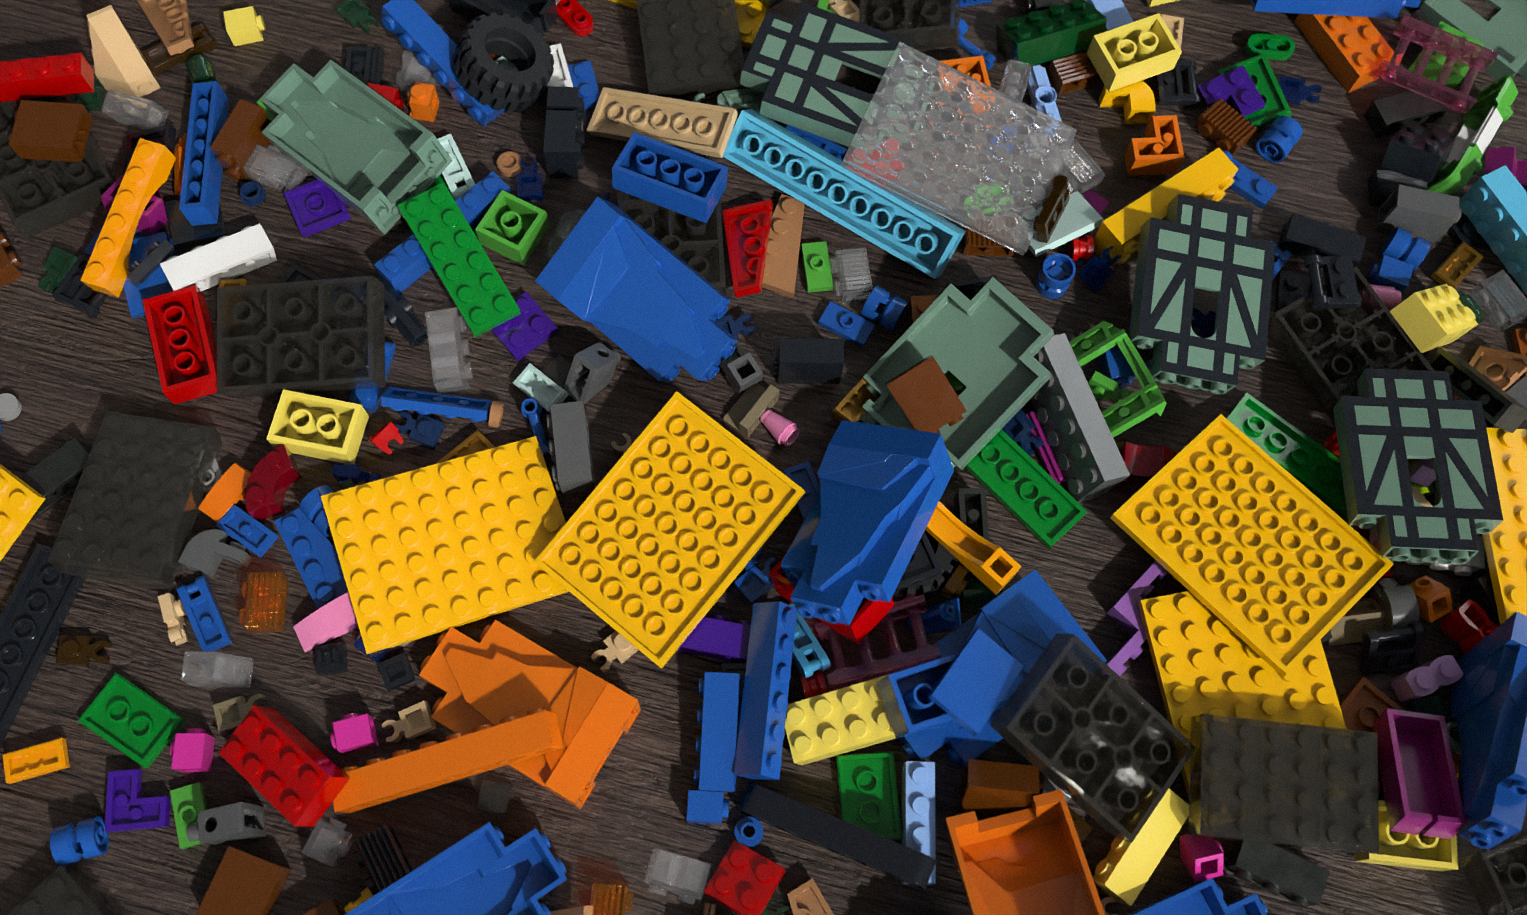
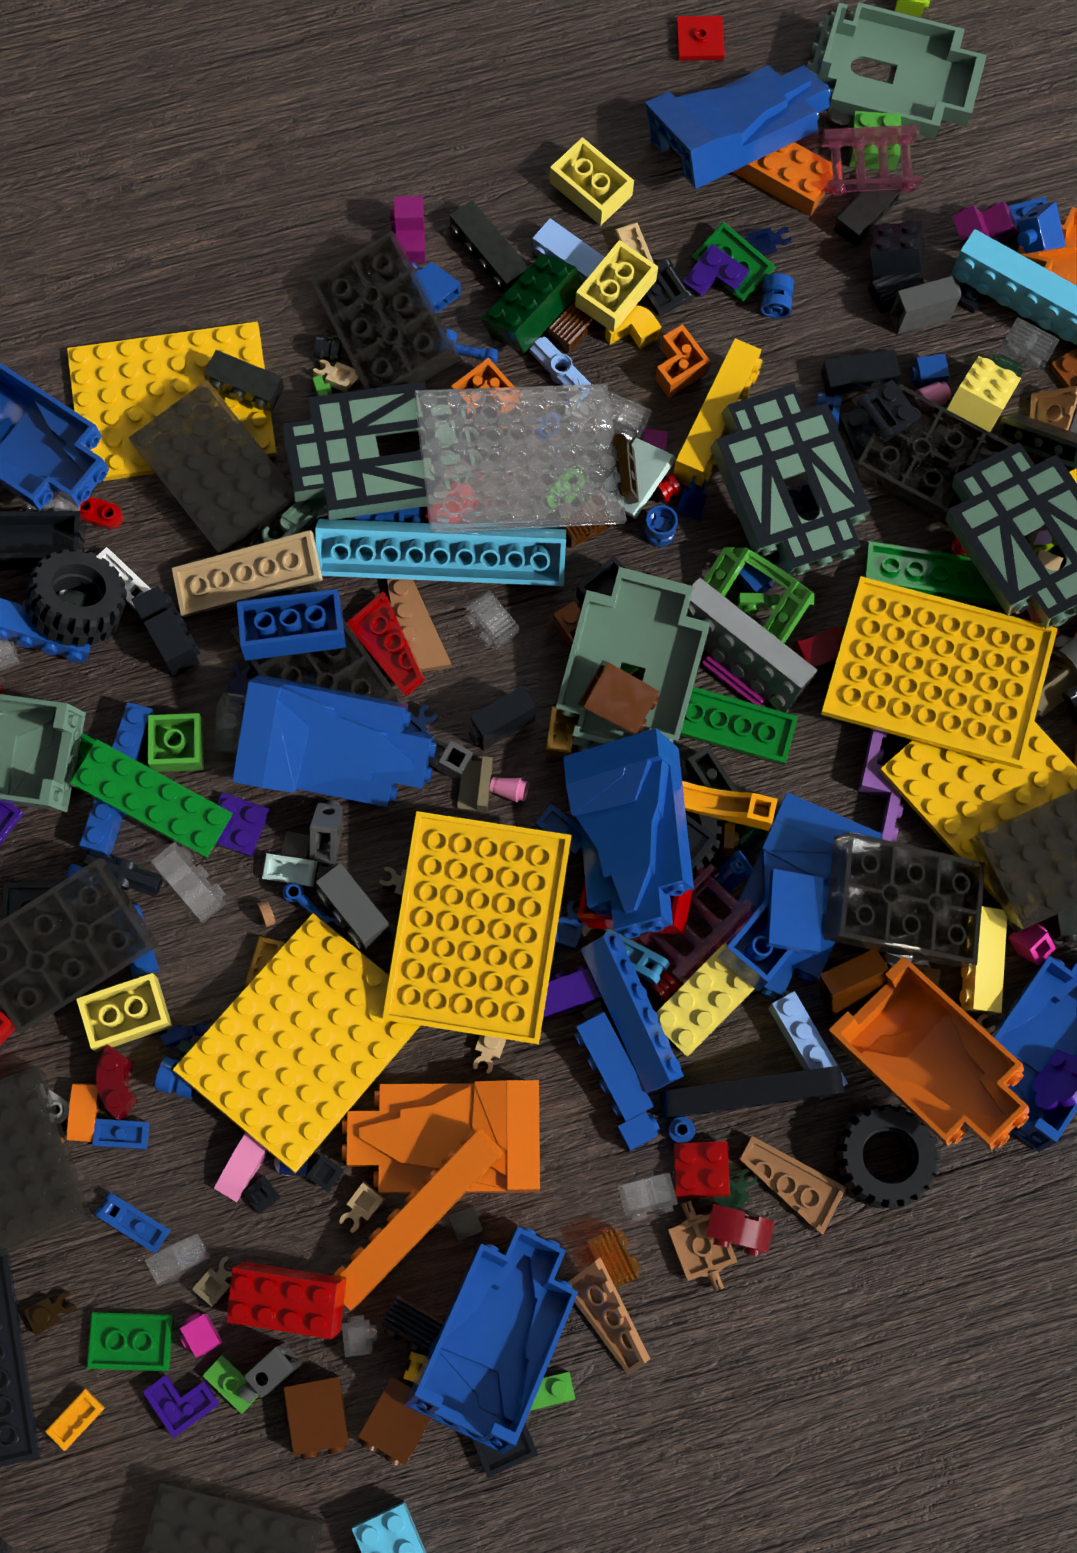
camera: 30 degrees left, 5 degrees up
blue wheel [50,816,109,865] -> none
tan plate [158,593,188,645] -> none
dark grey brick [178,529,252,578] -> none
clear orange brick [239,572,288,633] -> none
blue wing [274,508,348,609] -> none
dark pink brick [330,713,379,755] -> none
red tile [368,422,404,455] -> none
blue plate [381,387,493,422] -> none
dark blue plate [394,411,446,449] -> none
orange brick [407,82,440,122] -> none
light aqua plate [438,134,475,200] -> none
medium nougat tile [497,151,523,177] -> none
clear blue plate [516,158,544,201] -> none
blue plate [567,61,600,110] -> none
bright green plate [801,241,833,293] -> none
blue plate [818,301,876,348] -> none
green tile [836,751,902,841] -> none
blue wheel [861,286,909,332] -> none
clear brick [994,60,1032,116] -> none
dark blue plate [1002,409,1044,456] -> none
reddish brown brick [1195,98,1257,156] -> none
blue plate [1222,150,1278,209] -> none
green plate [1245,33,1295,61] -> none
blue wheel [1380,226,1431,271] -> none
bright green piece [1427,75,1518,195] -> none
pearl gold plate [1430,241,1483,289] -> none

